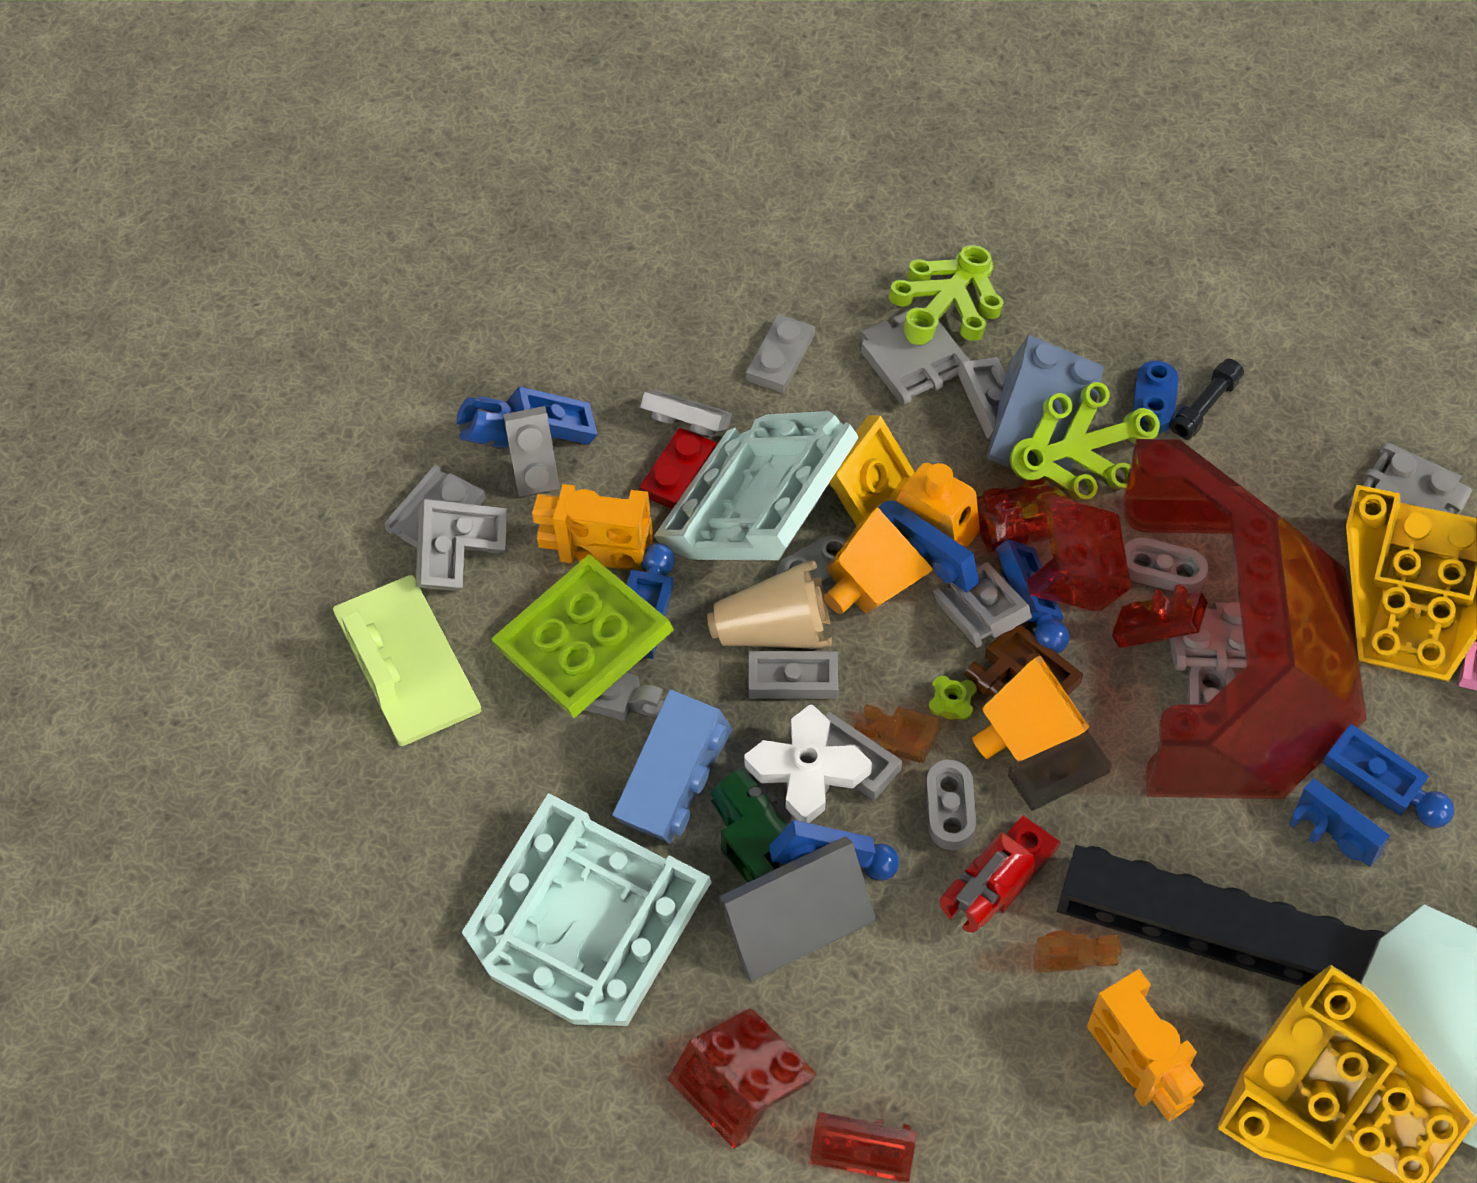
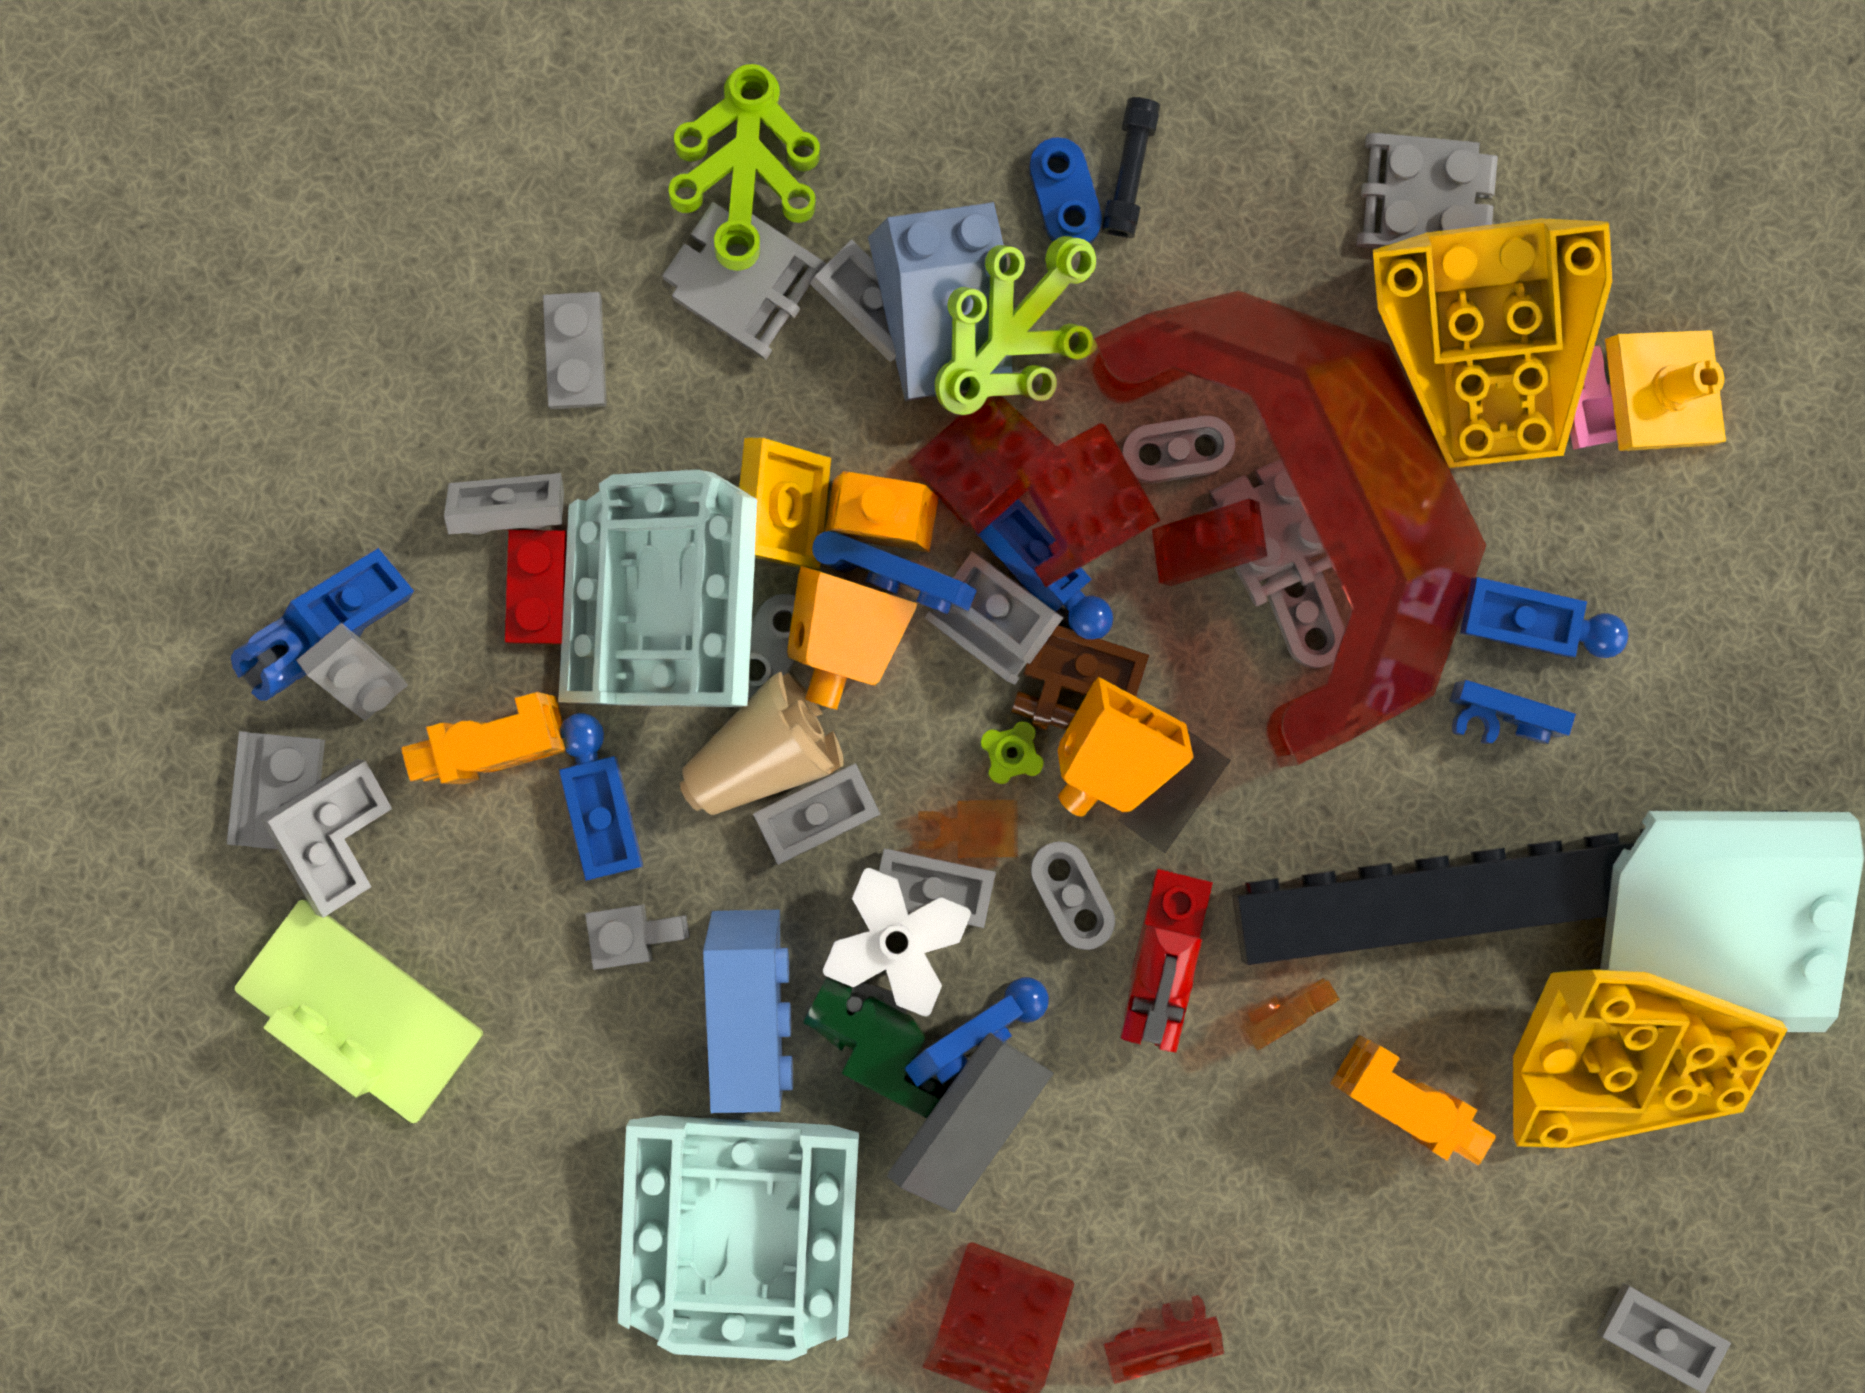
camera: 25 degrees left, 30 degrees up
lime plate [491,554,674,718] -> none

